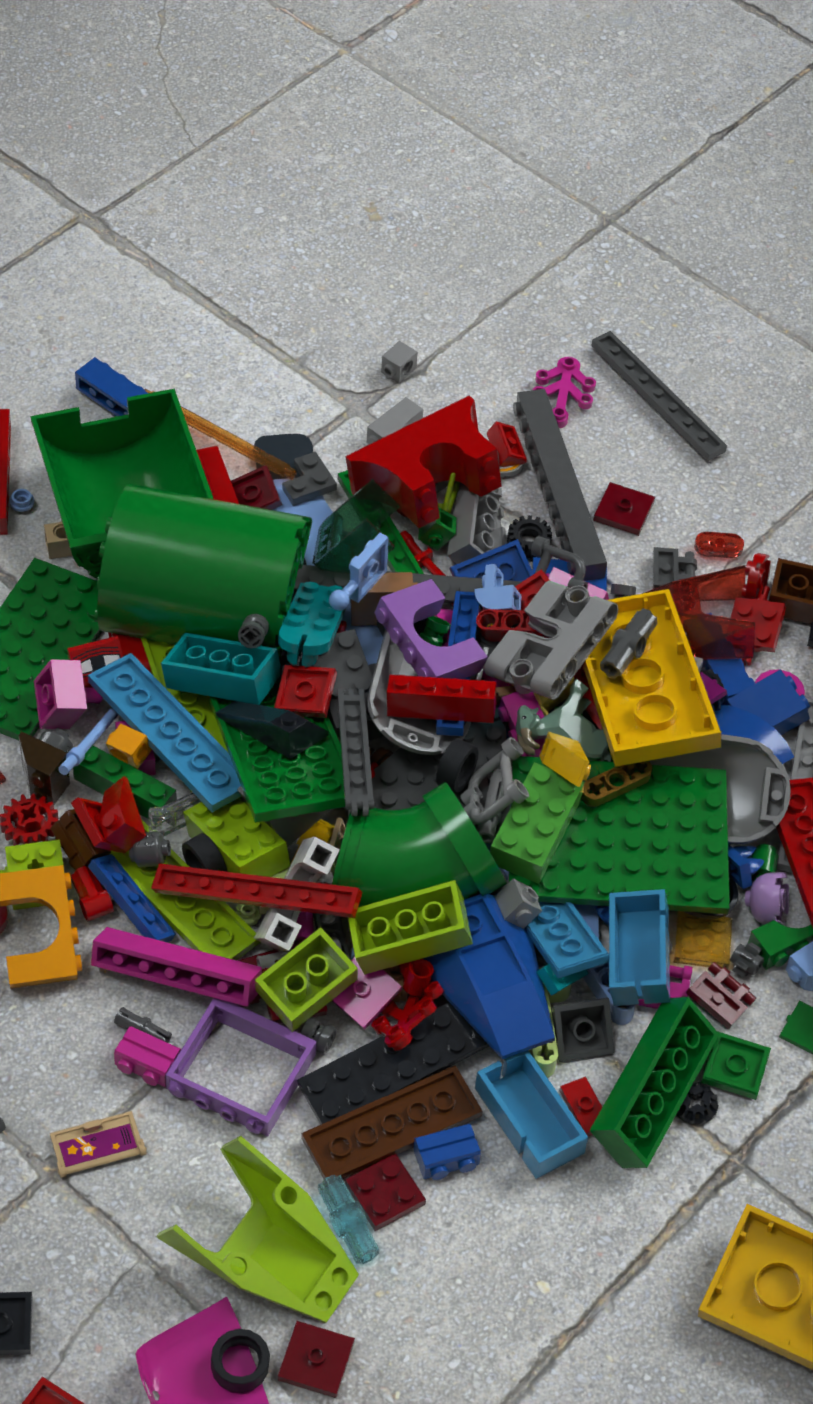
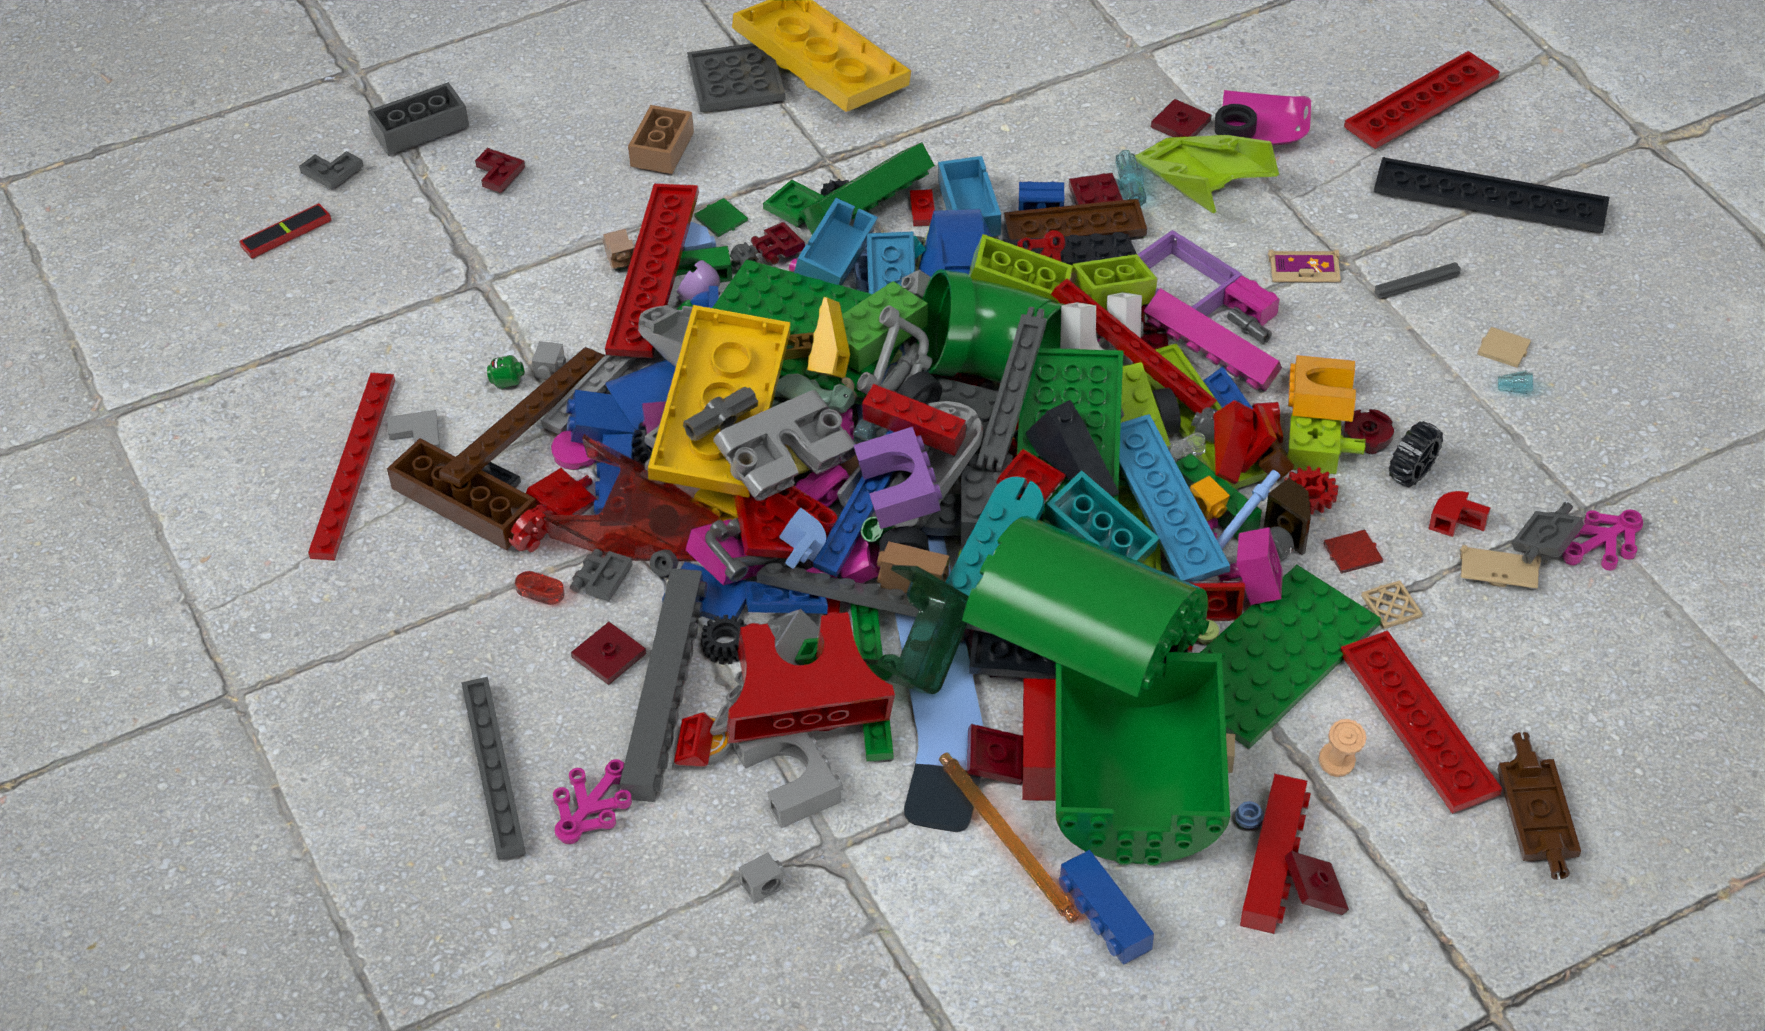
camera: 155 degrees left, 5 degrees down
dark grey wheel [238,614,269,649] -> none
dark grey plate [282,451,337,506] -> none
light blue plate [329,533,388,611] -> none

